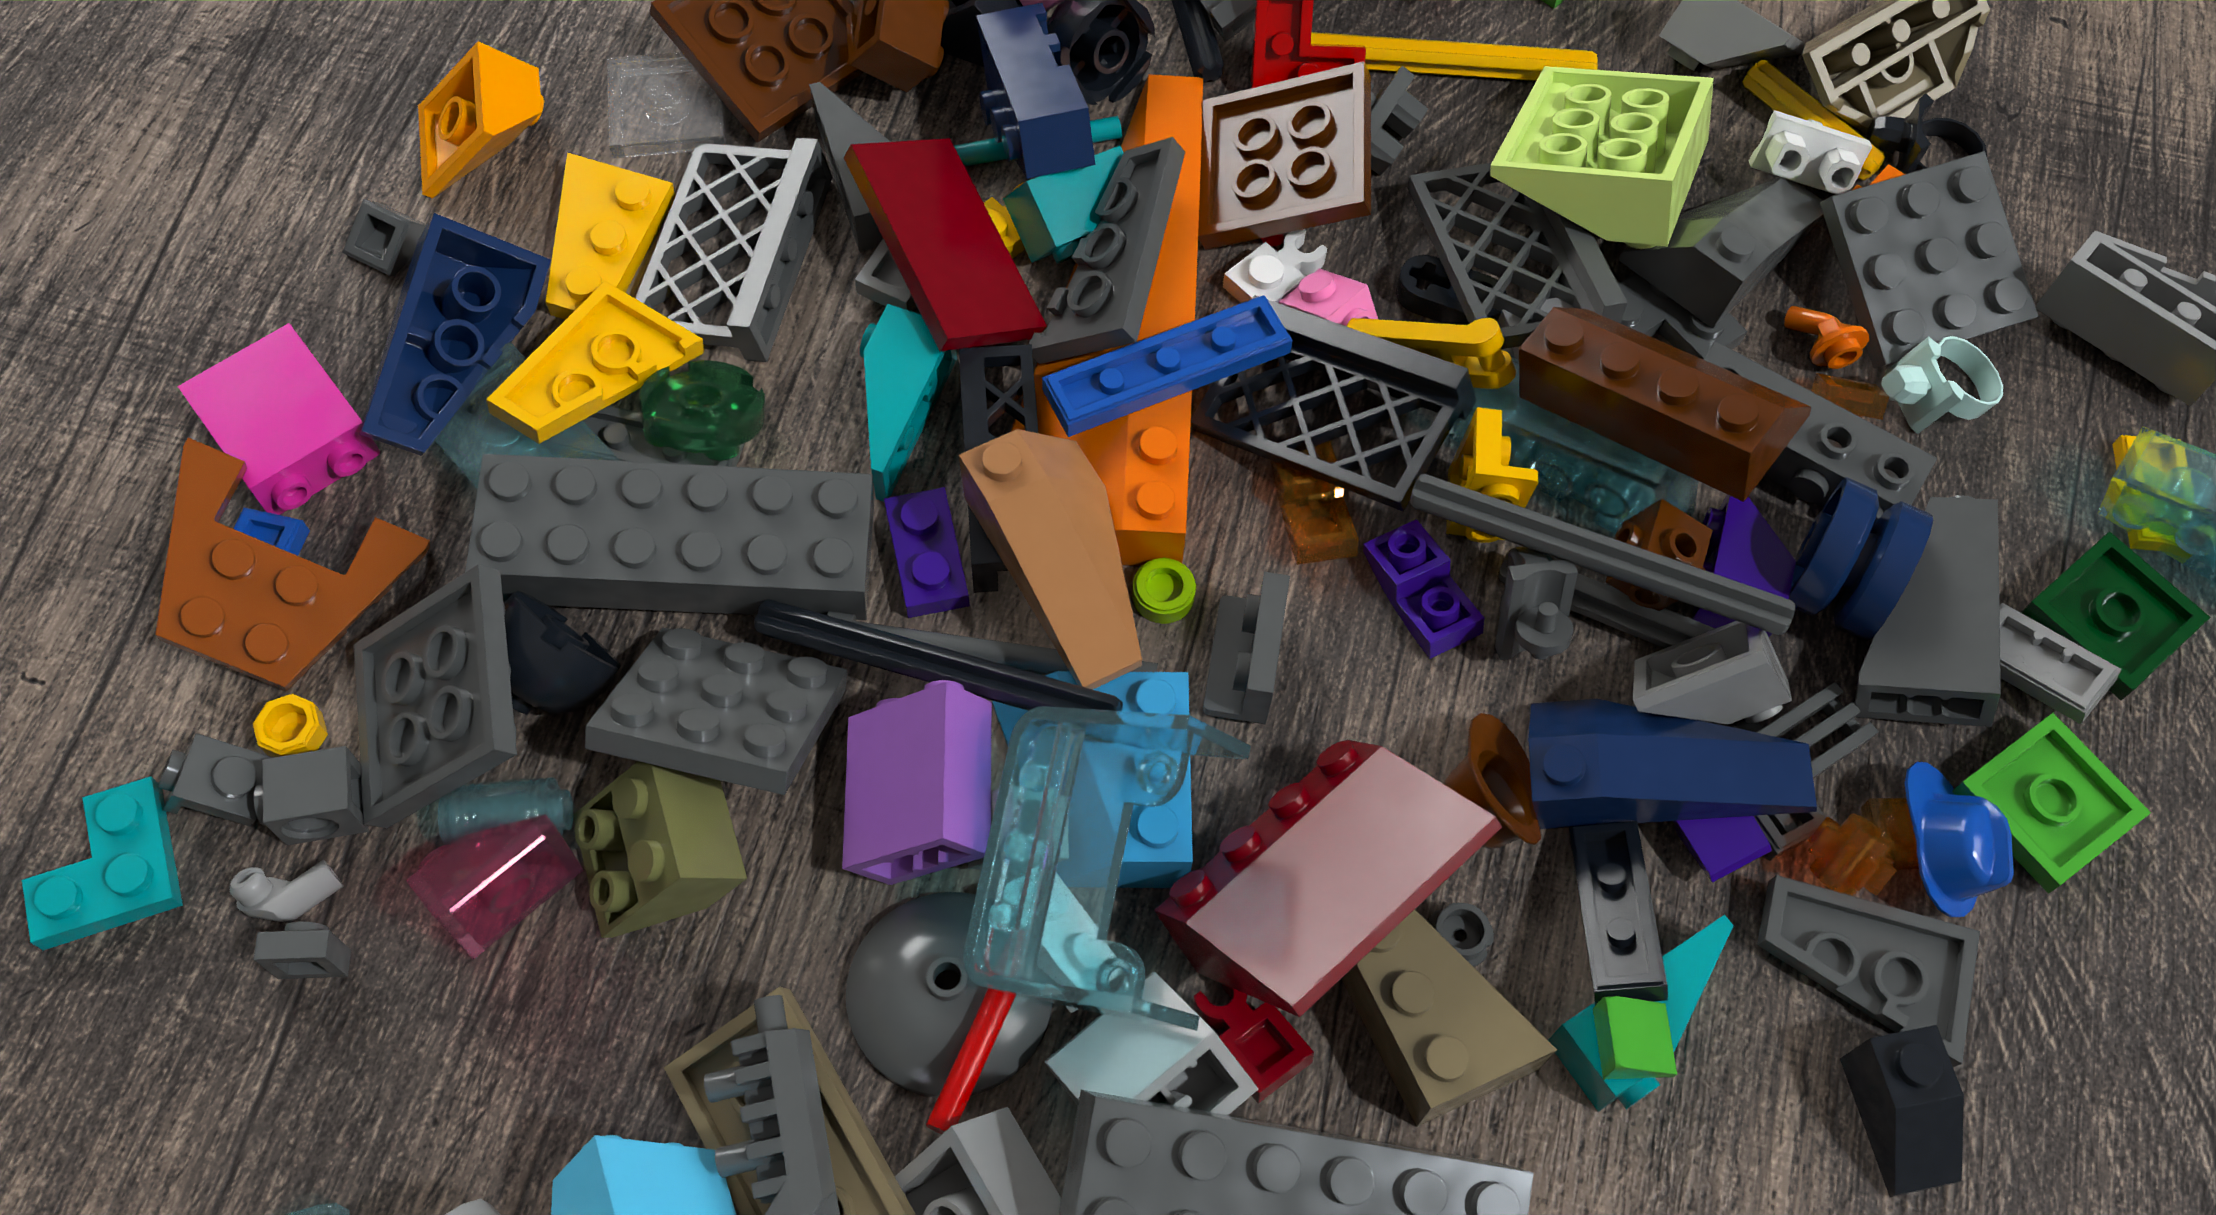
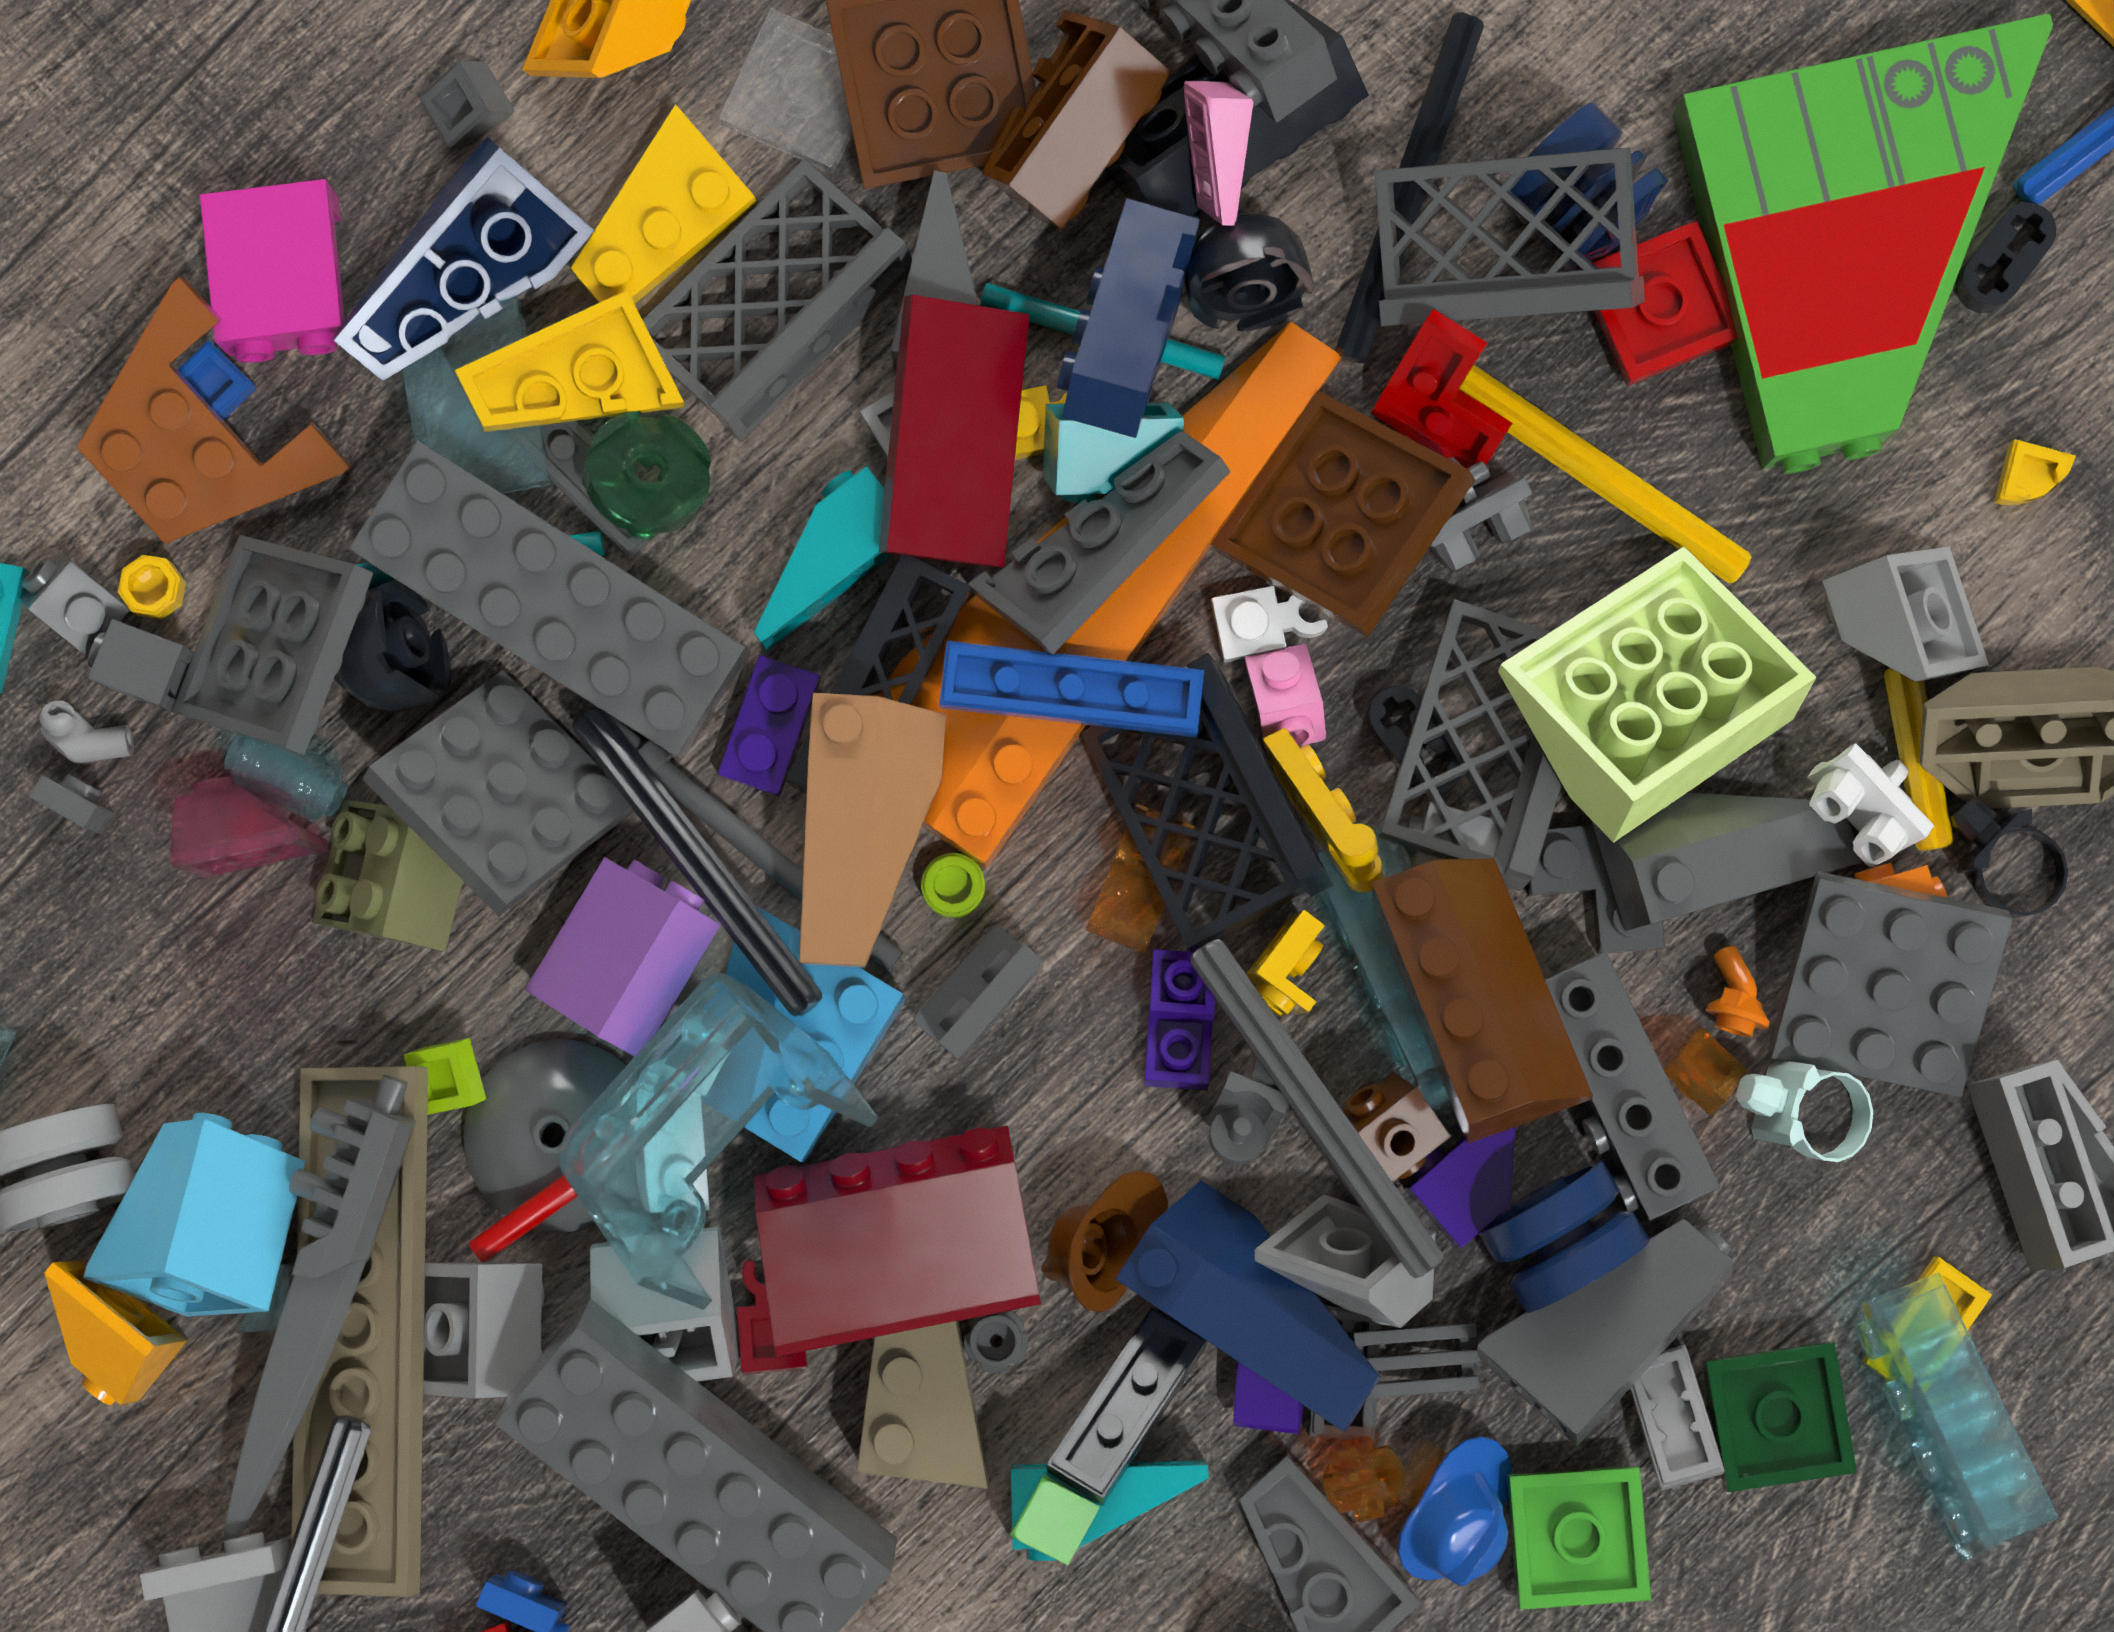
camera: 35 degrees right, 20 degrees up
none -> lime plate [404,1038,486,1115]

